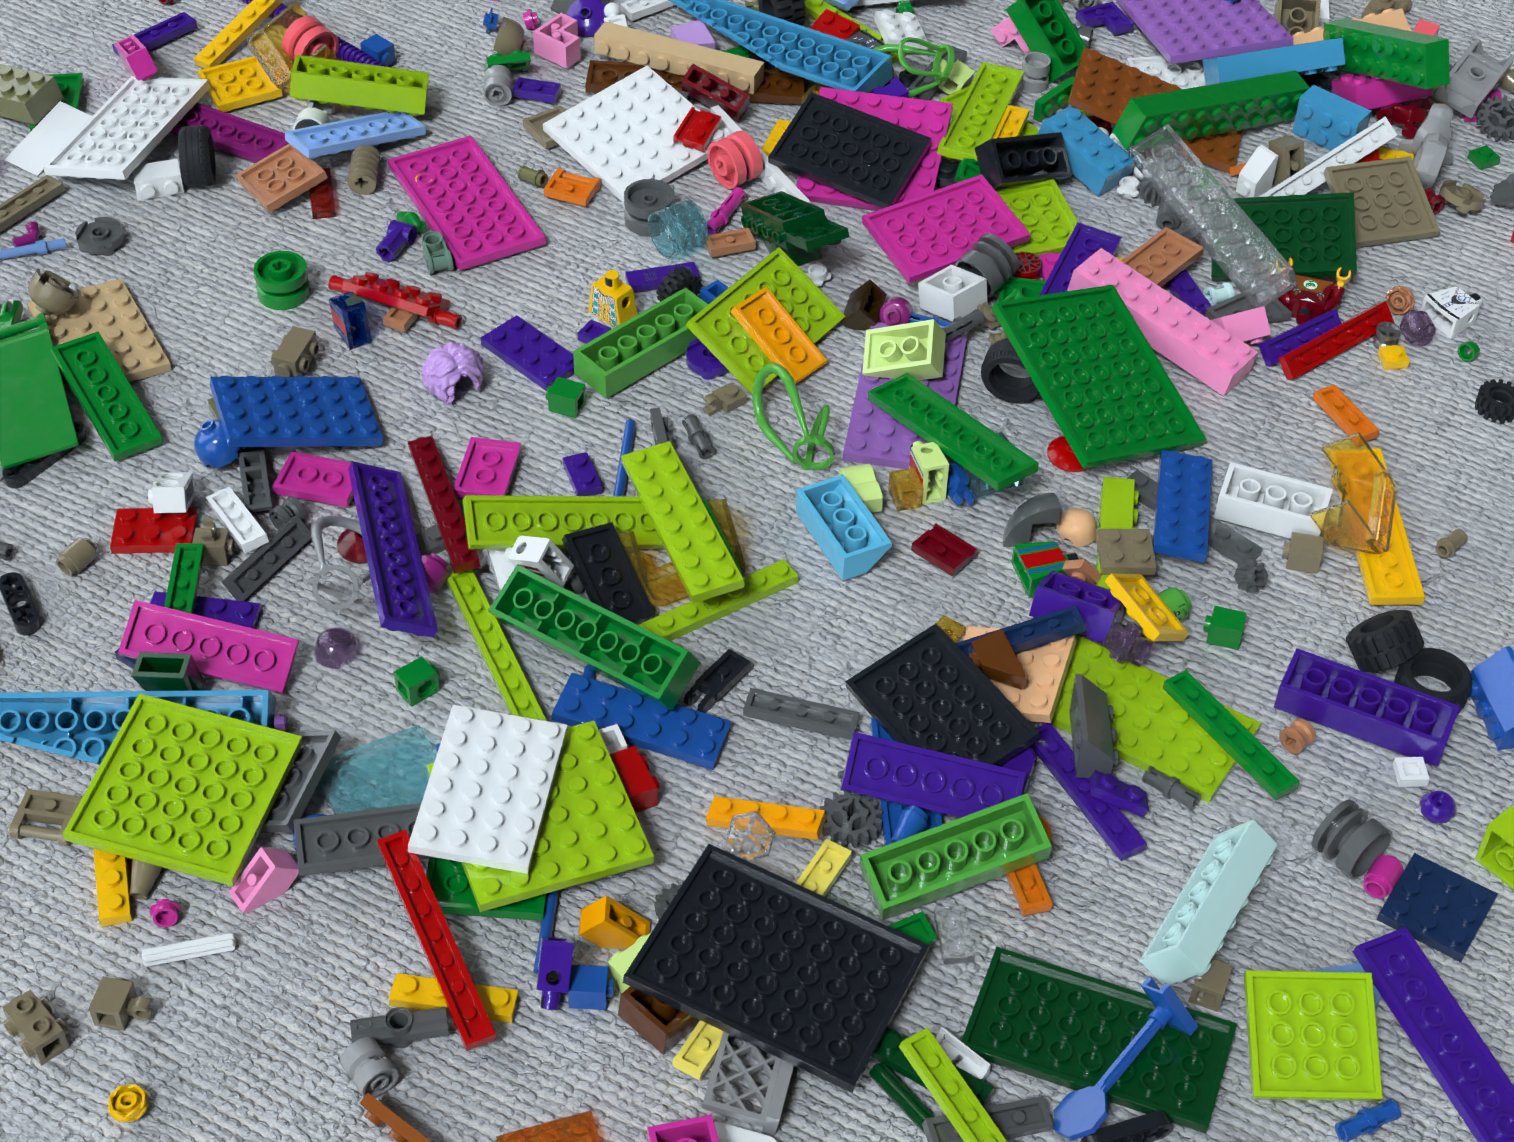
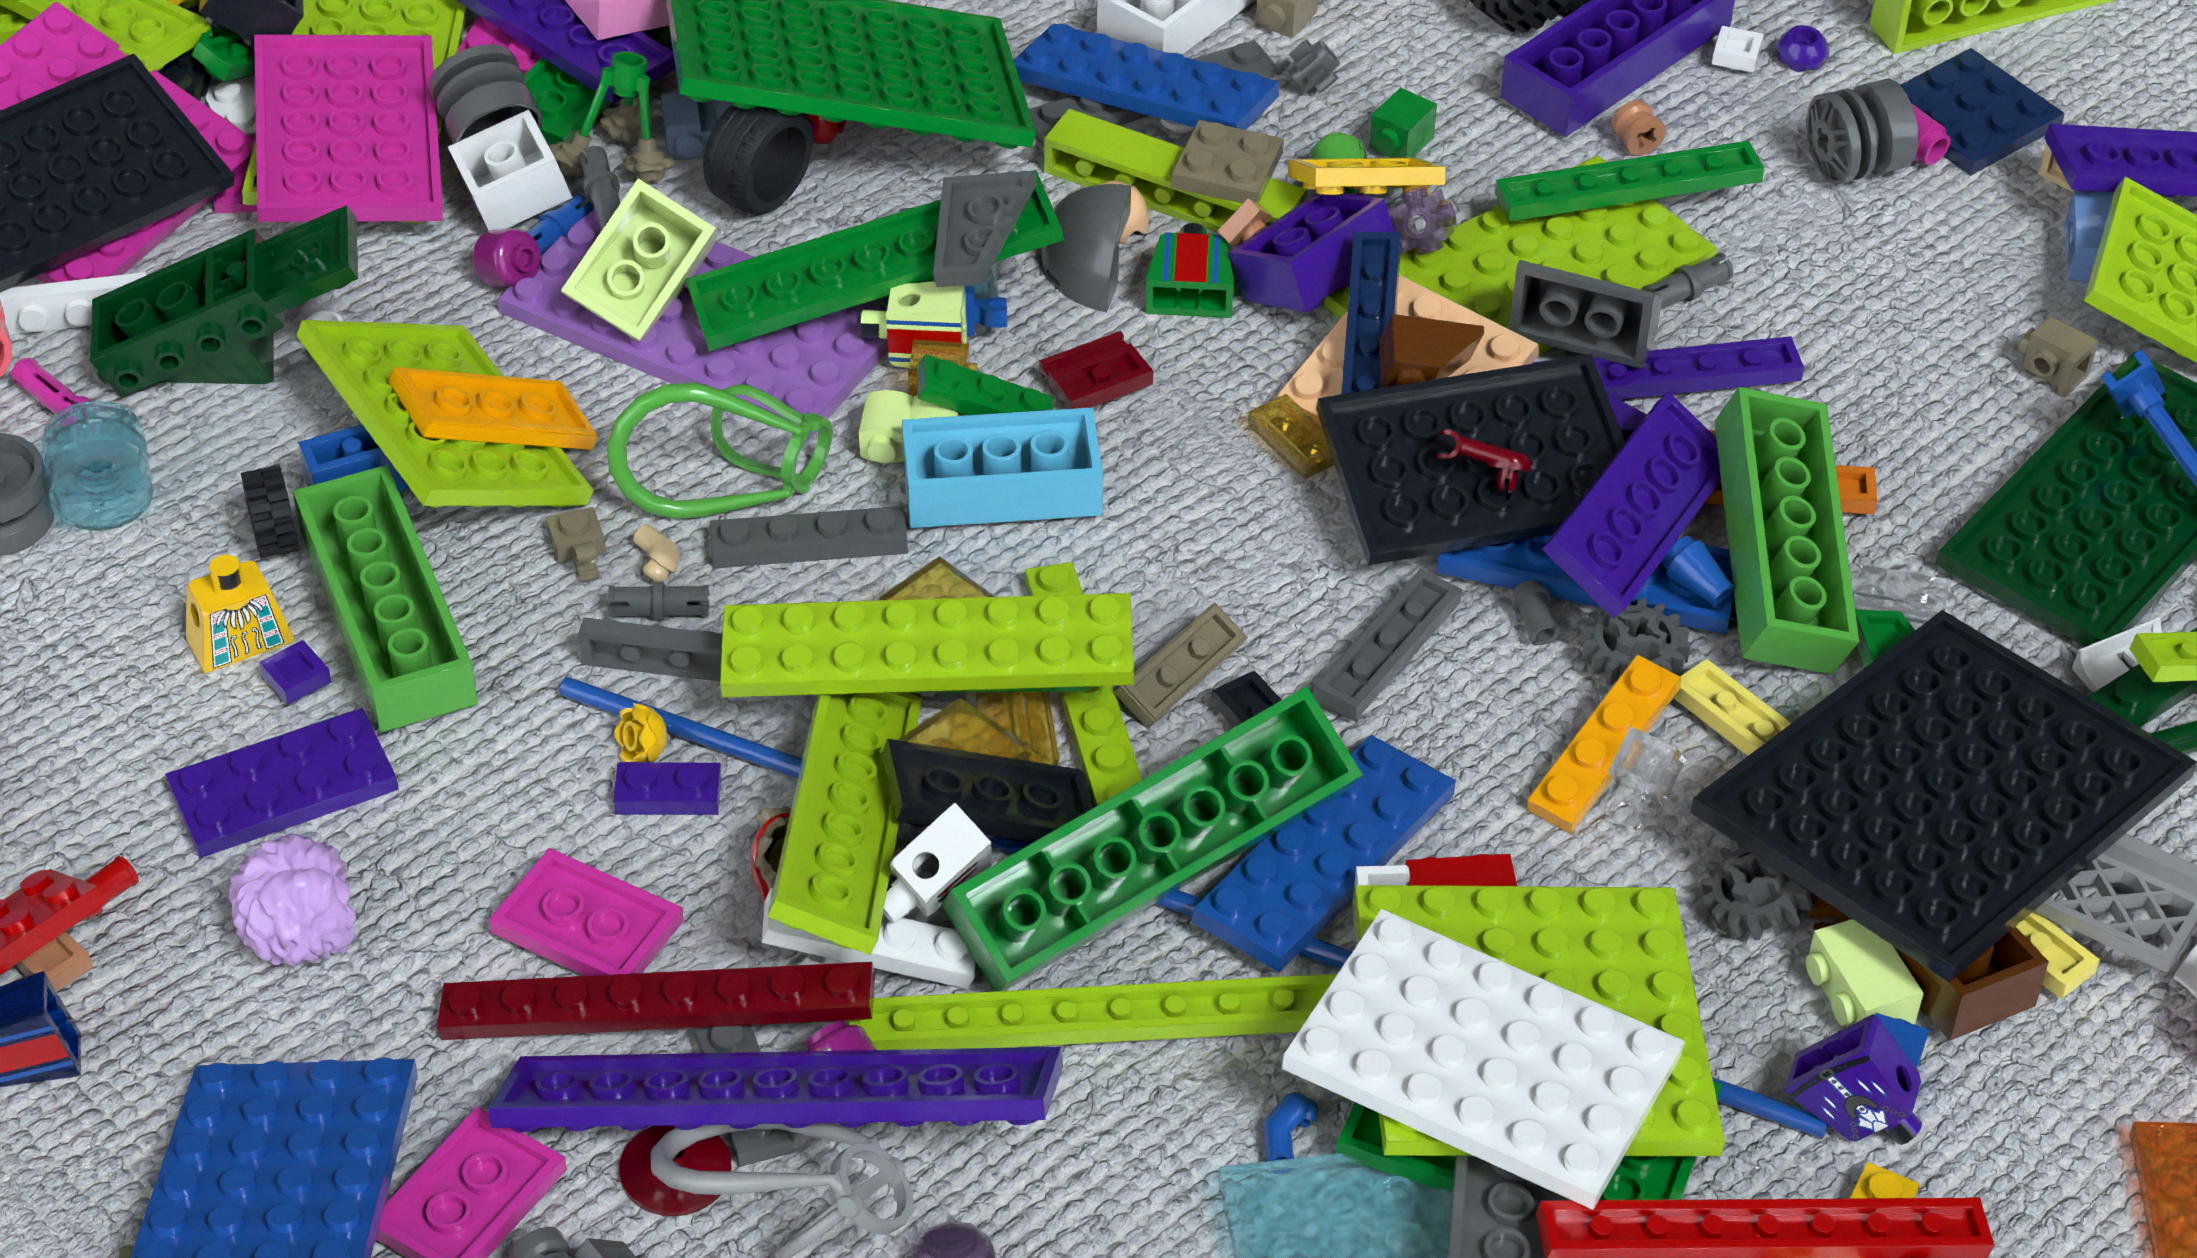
camera: 70 degrees left, 0 degrees up
dark tan brick [271,326,320,377] -> none
green brick [394,656,440,707] -> none
green brick [546,377,586,418] -> none
light orange slope [579,895,650,949] -> none
dark purple tile [625,262,700,293] -> none
dark purple plate [686,339,729,380] -> none
nougat plate [704,228,756,258] -> none
dark brown brick [840,279,887,330] -> none
red dish [1047,436,1090,472] -> none
dark purple plate [1090,770,1148,817] -> none
light aqua brick [1140,819,1278,985] -> none
none -> yellow plate [614,703,667,762]
none -> tan arm [633,524,680,582]
none -> dark grey plate [710,506,908,569]
none -> green plate [917,354,1053,415]
none -> dark grey wing [933,170,1037,287]
none -> dark tan tile [1114,602,1248,729]
none -> dark red piece [1436,429,1531,493]

